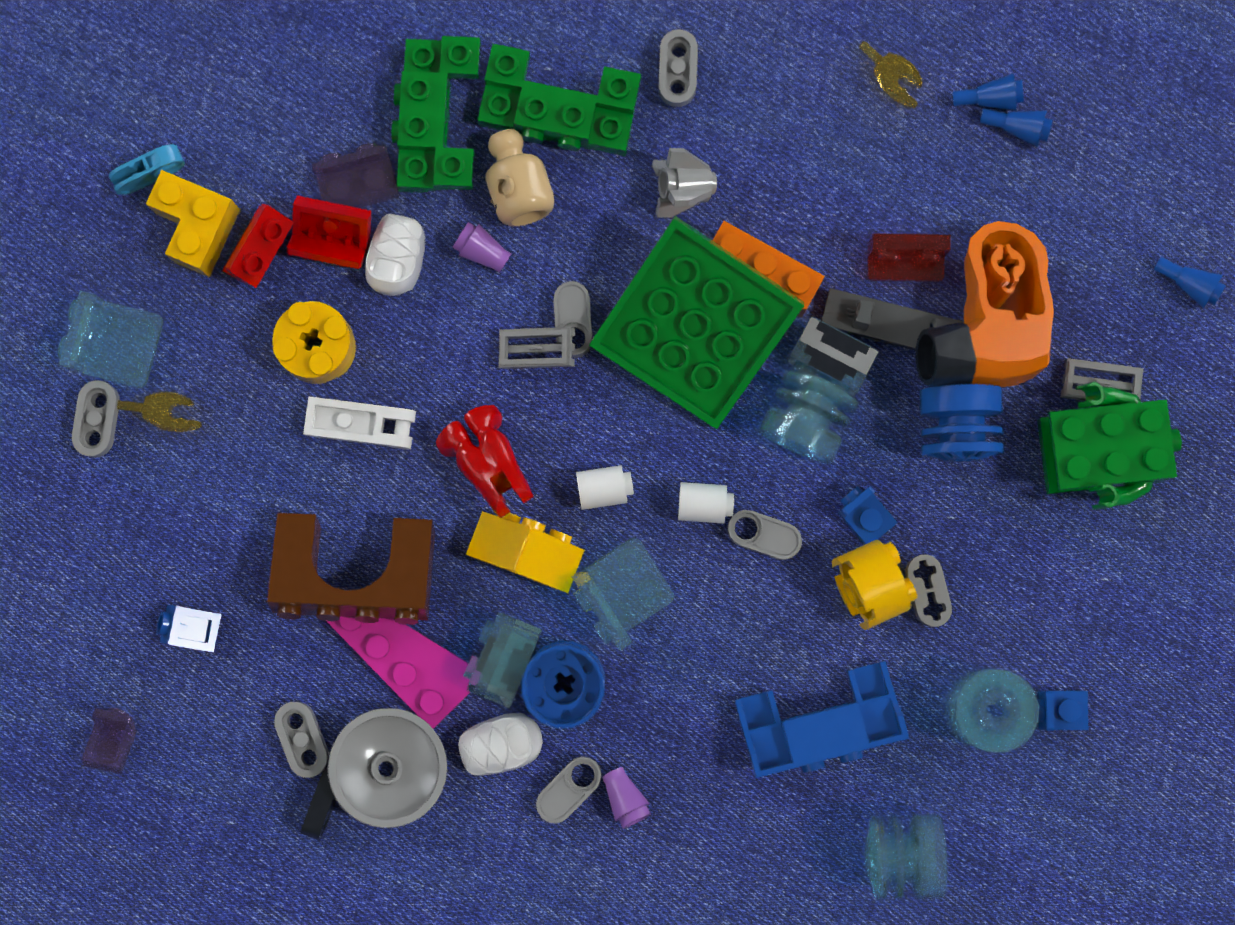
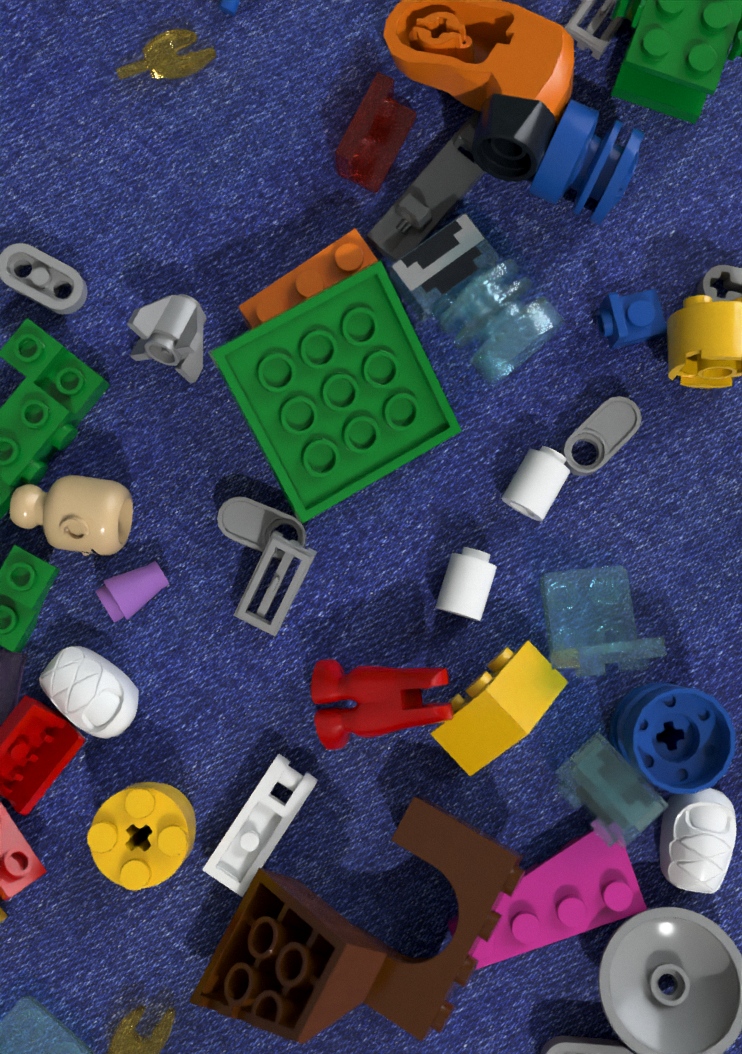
camera: 65 degrees left, 0 degrees up
none -> reddish brown wedge [189,868,388,1044]

